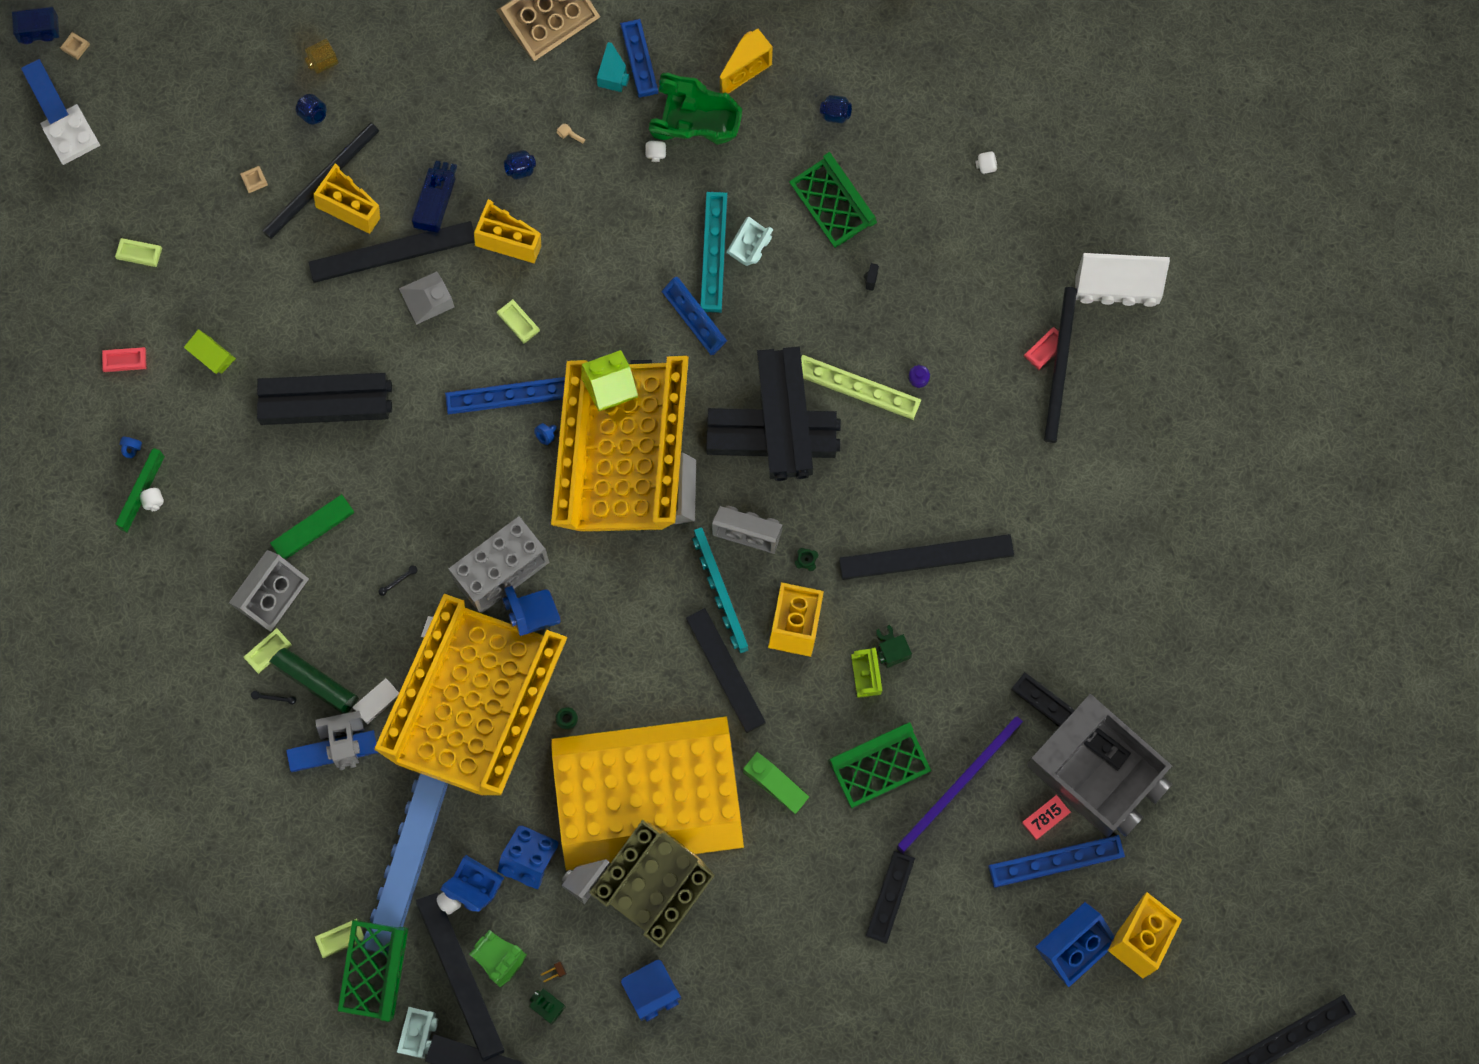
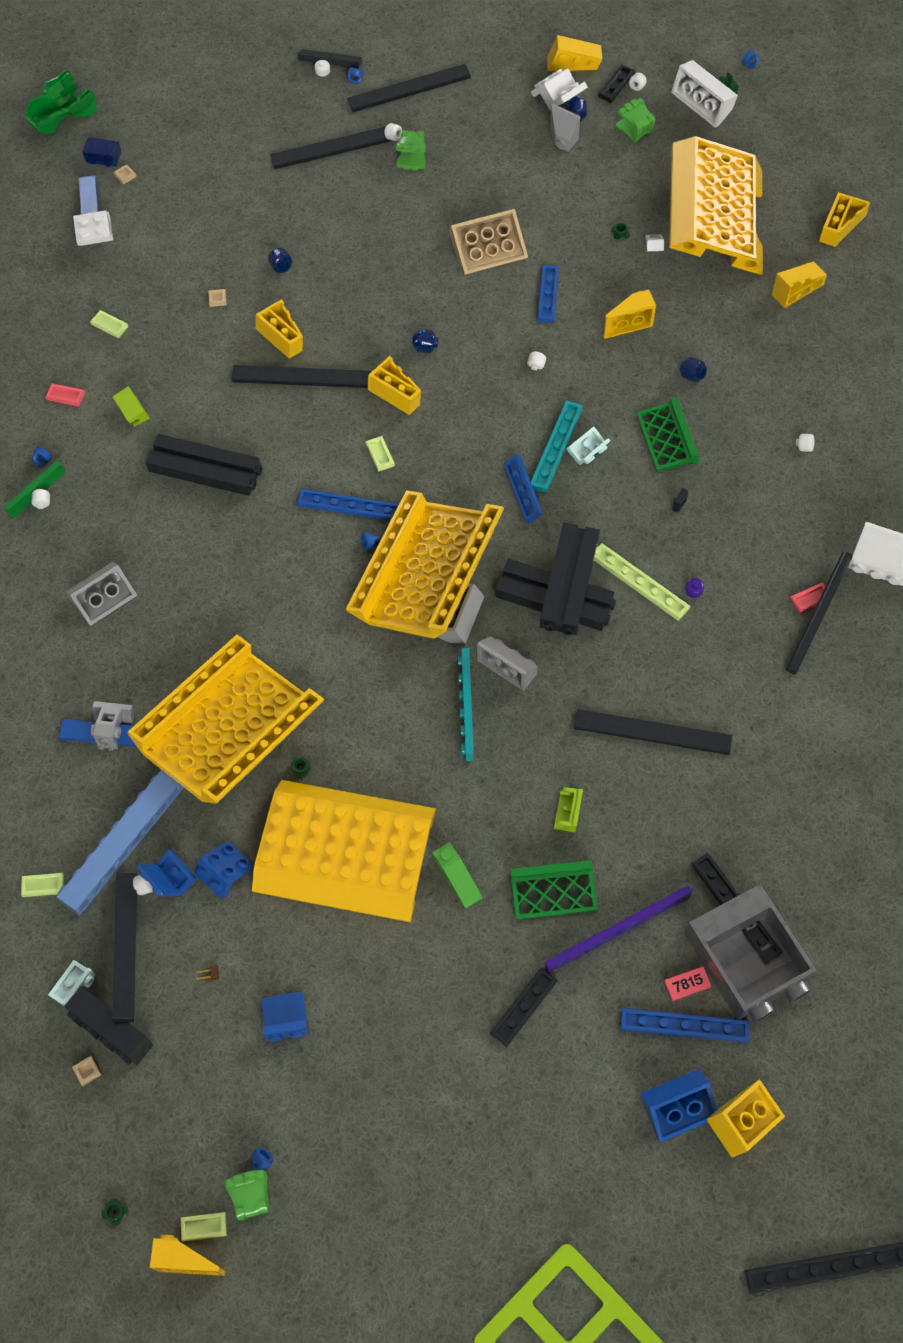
camera: 20 degrees right, 10 degrees down
yellowish green tile [244,628,292,674] -> none
black hinge [251,691,296,705] -> none
black piece [262,123,379,239] -> none
dark green brick [269,648,359,714] -> none
green tile [270,494,355,560] -> none
clear yellow brick [304,38,338,74] -> none
green fence [338,920,409,1022] -> none
white tile [352,678,399,725] -> none
black hinge [378,565,417,596] -> none
light grey slope [399,271,454,325] -> none
clear blue hinge [412,160,457,233] -> none
light grey brick [448,516,550,614] -> none
bright green piece [469,930,527,987] -> none
blue bracket [502,586,561,636] -> none
dark green brick [529,988,566,1025] -> none
tan hand [557,124,586,144] -> none
light grey slope [562,859,610,904] -> none
lime slope [581,350,638,411] -> none
olive slope [589,820,715,948] -> none
teal slope [597,42,629,92] -> none
green animal [649,72,742,145] -> none
black tile [686,608,766,733] -> none
yellow slope [768,582,824,657] -> none
dark green plate [795,548,819,571] -> none
dark green brick [876,625,912,668] -> none

